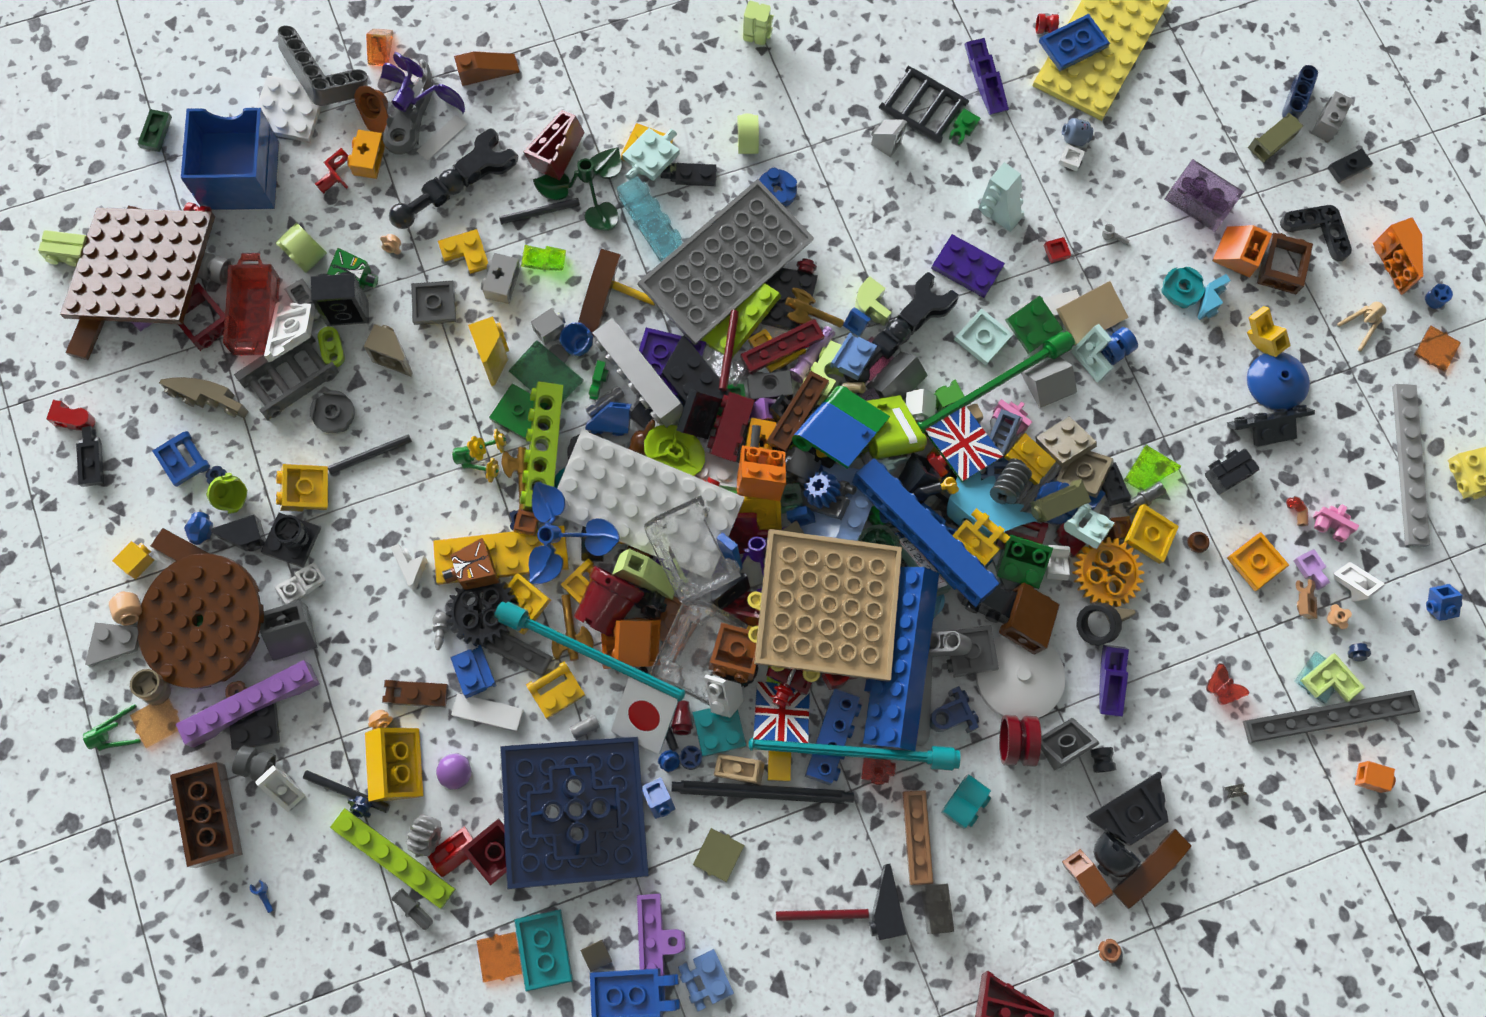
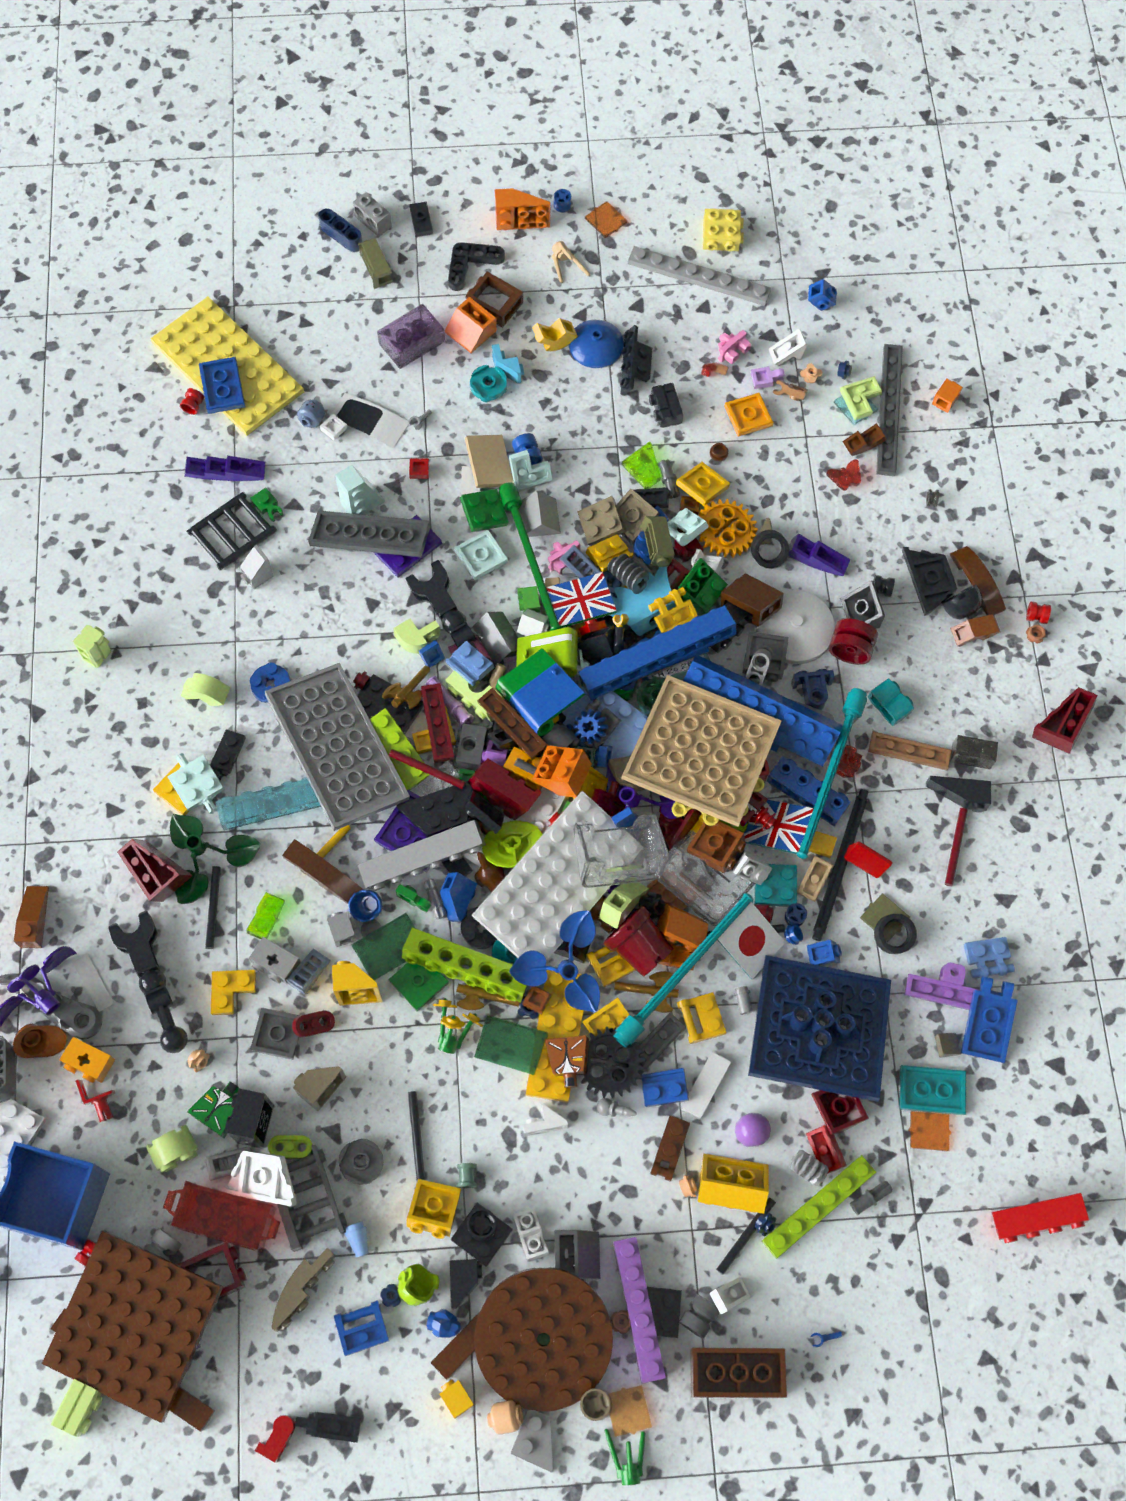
camera: 70 degrees left, 5 degrees down
none -> sand blue slope [287,949,331,995]
none -> dark red plate [292,1010,335,1037]
none -> dark grey plate [308,510,430,557]
none -> sticker [330,393,409,448]
none -> light blue cone [345,1221,369,1257]
none -> sand green bush [457,1163,477,1188]
none -> clear green piece [474,1015,548,1075]
none -> reddish brown slope [842,423,888,456]
none -> red slope [844,841,893,878]
none -> black tyre [874,914,917,954]
none -> red wheel [1026,601,1051,624]

